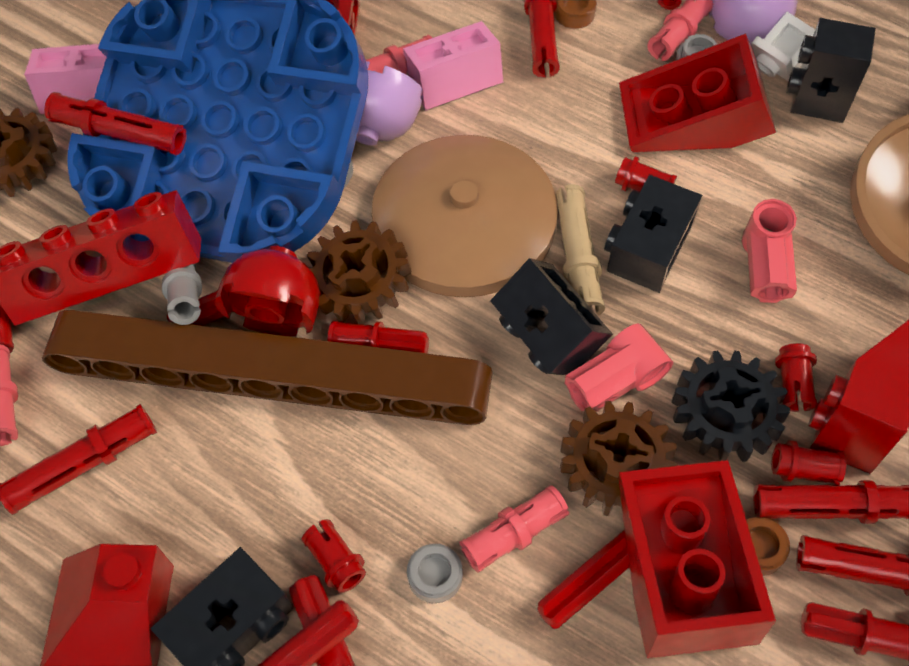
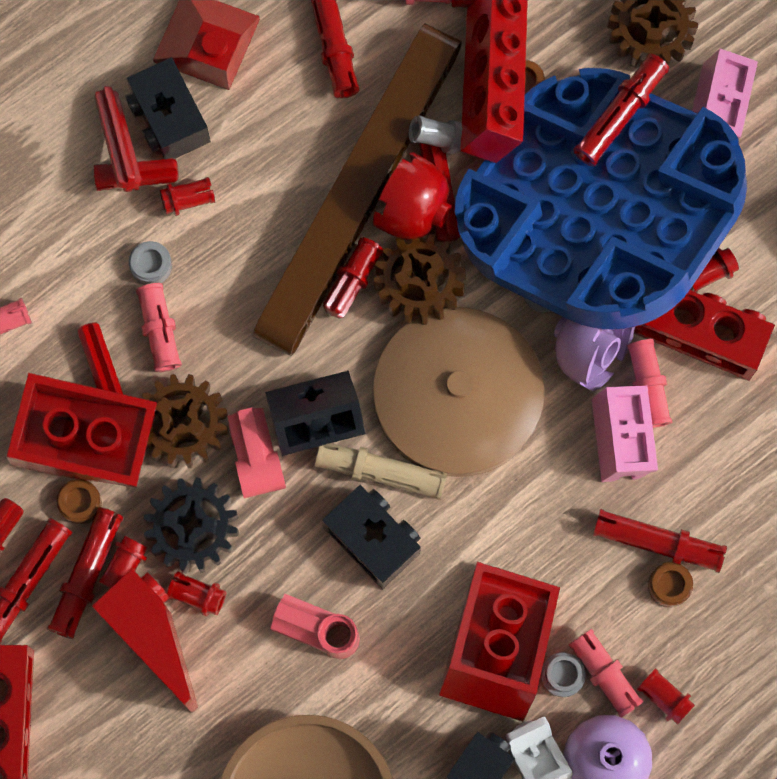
camera: 105 degrees right, 15 degrees up
red pin [615,156,677,192] -> none

